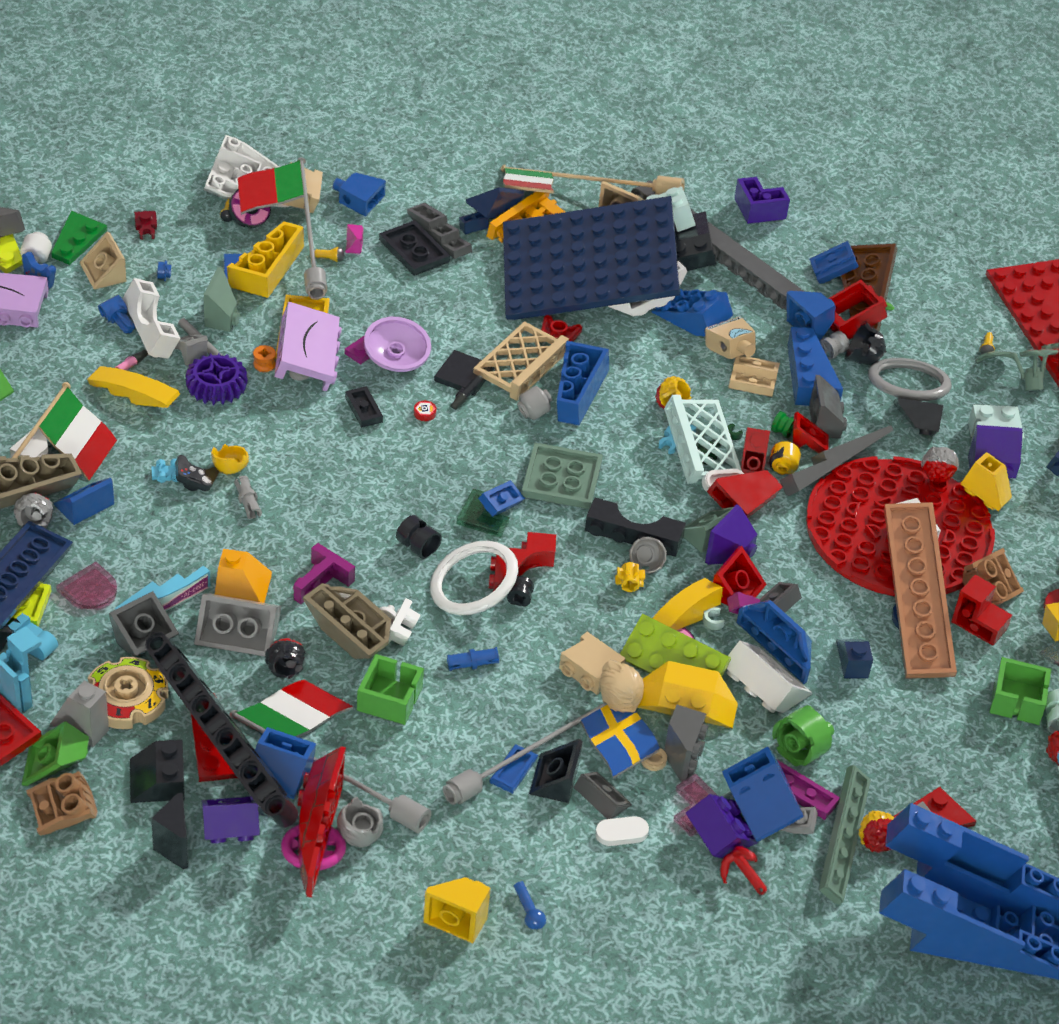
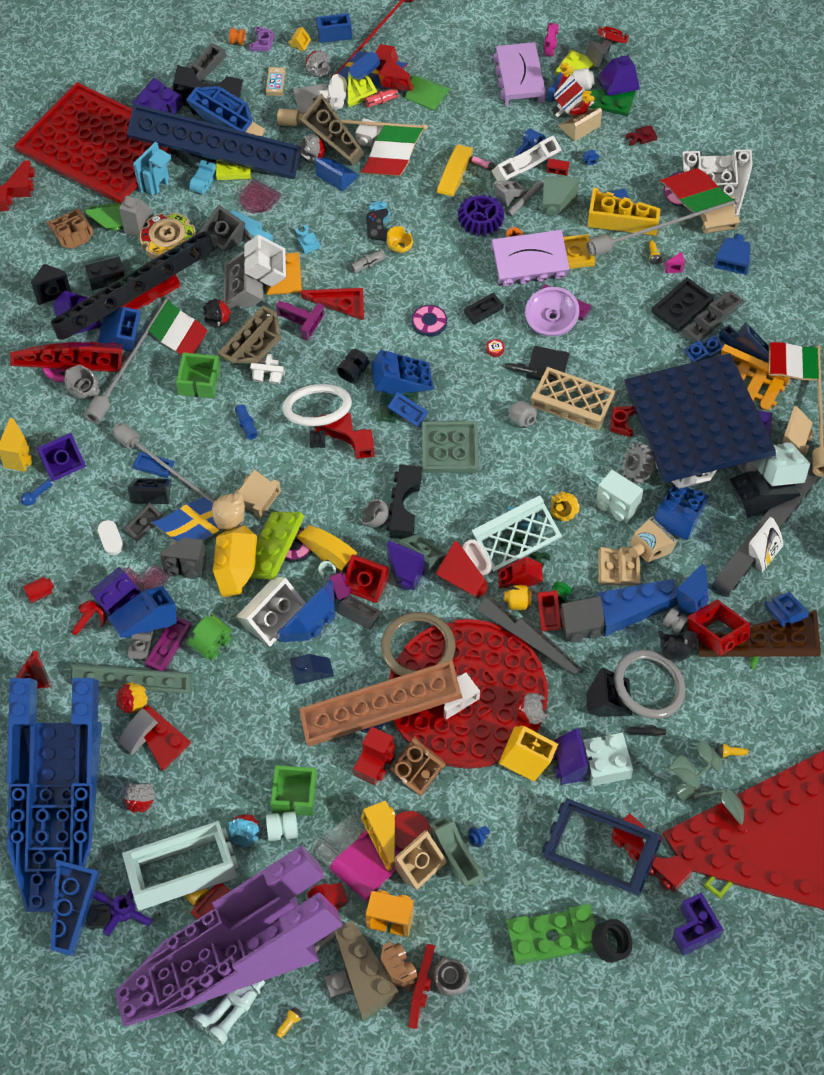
camera: 85 degrees right, 15 degrees up
blue wedge [557,341,609,425] -> none
yellow gear [615,562,645,592] -> none
none -> red wing [16,651,50,689]
none -> red brick [23,576,54,604]
none -> dark purple slope [36,432,86,482]
none -> light grey piece [122,783,155,813]
none -> white piece [244,235,286,287]
none -> medium azure plate [295,225,321,254]
none -> red wing [301,288,364,320]
none -> blue slope [371,349,433,394]
none -> dark tan wedge [381,612,456,676]
none -> tile [412,305,447,337]
none -> red piece [546,158,570,176]
none -> torso [552,63,595,117]
none -> light aqua brick [596,470,643,523]
none -> dark purple slope [597,56,640,96]
none -> light grey gear [621,442,655,485]
none -> black piece [626,725,666,736]
none -> blue slope [684,335,724,362]
none -> white slope [749,517,783,572]

